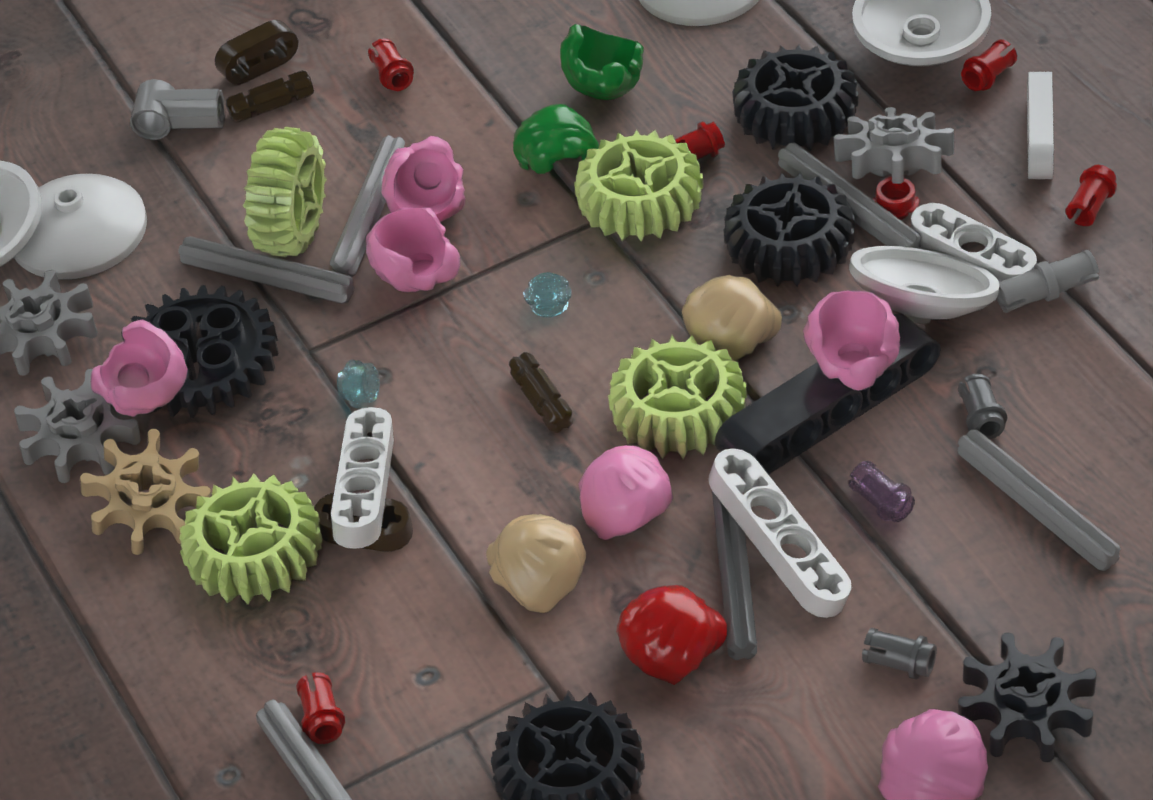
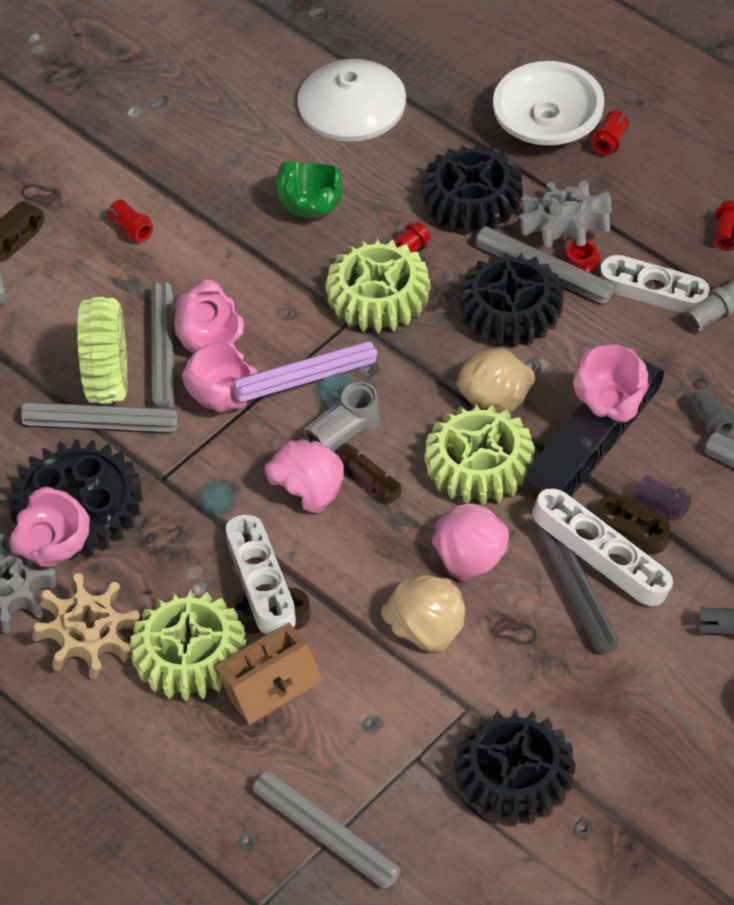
camera: 20 degrees left, 5 degrees up
dark brown axle [226,70,314,122] -> none
red pin [296,672,345,744] -> none
green hair [513,104,599,174] -> none
red hair [616,585,727,685] -> none
white dish [849,246,1000,324] -> none
white beam [1027,72,1054,179] -> none
none -> medium nougat brick [215,622,323,725]
none -> lavender axle [232,341,378,402]
none -> bright pink hair [265,439,344,513]
none -> light grey piece [303,382,380,452]
none -> dark brown beam [596,494,670,555]

